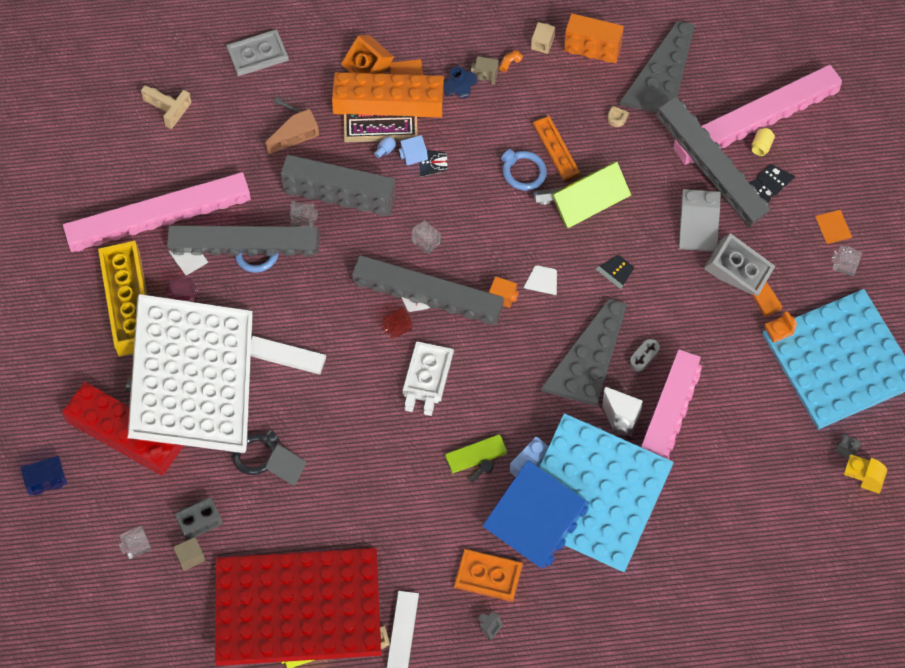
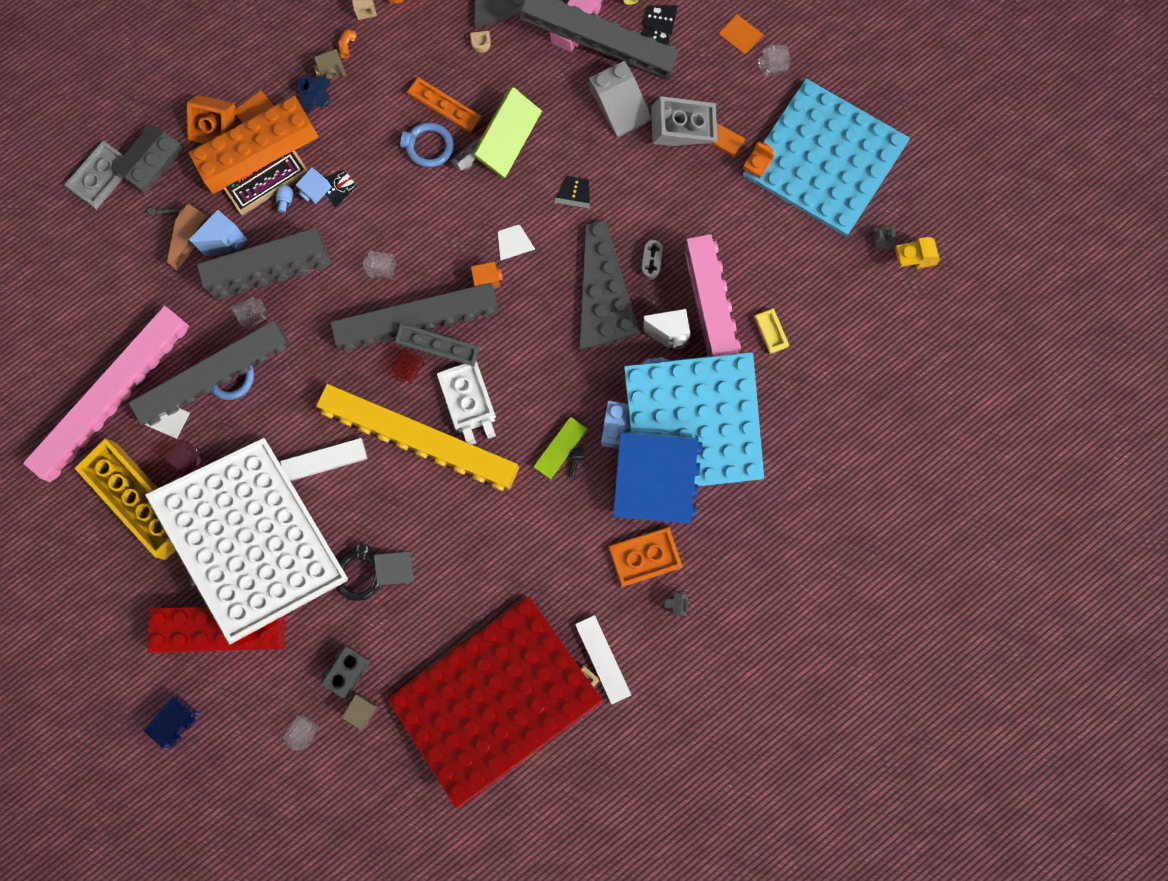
camera: 25 degrees left, 15 degrees up
tan bracket [141,85,191,129] -> none
none -> dark grey slope [112,124,183,195]
none -> light blue slope [189,210,247,256]
none -> yellow brick [316,384,519,491]
none -> dark grey tile [394,323,480,367]
none -> light yellow tile [754,308,789,354]

